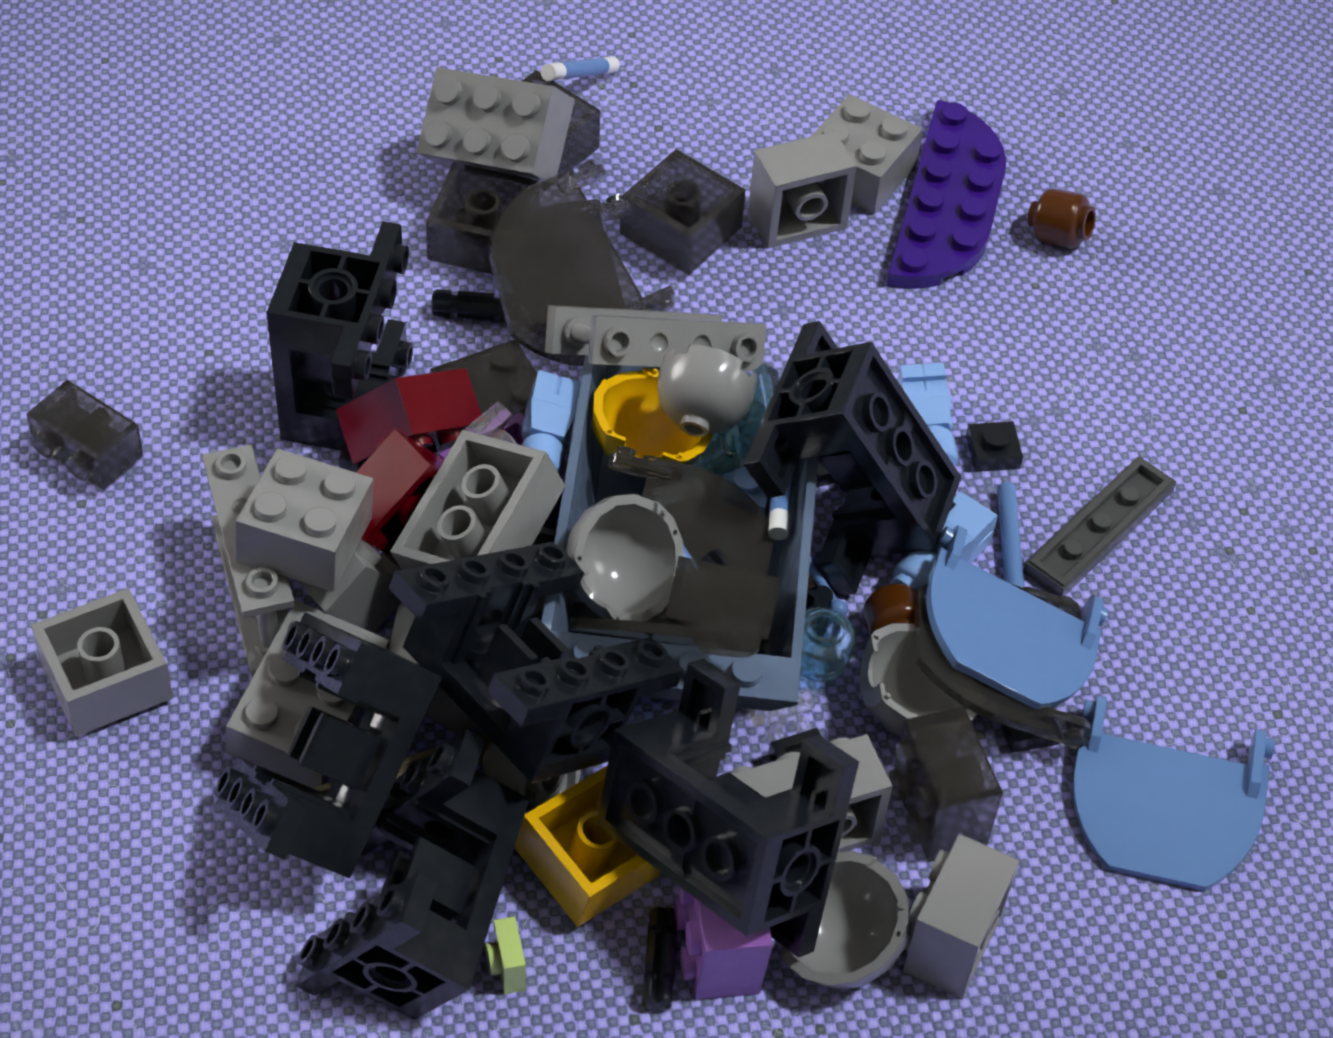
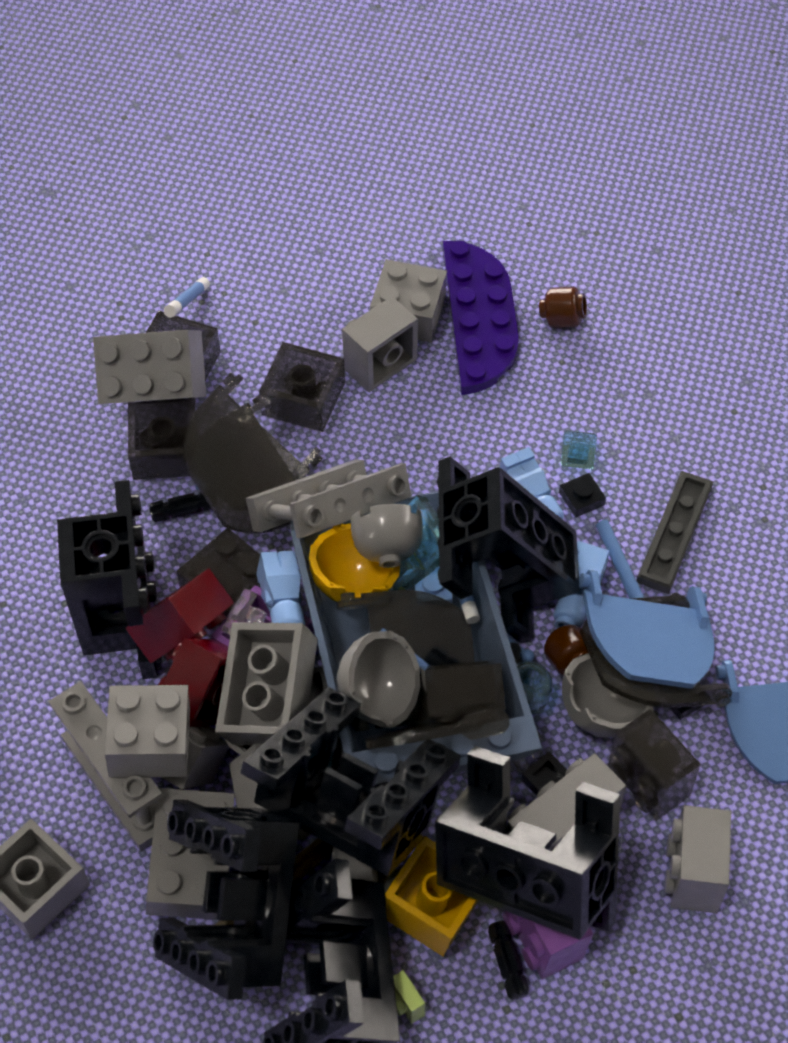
camera: 15 degrees left, 5 degrees up
light grey cylinder [781,851,911,990] -> none
none -> clear light blue slope [561,430,597,469]

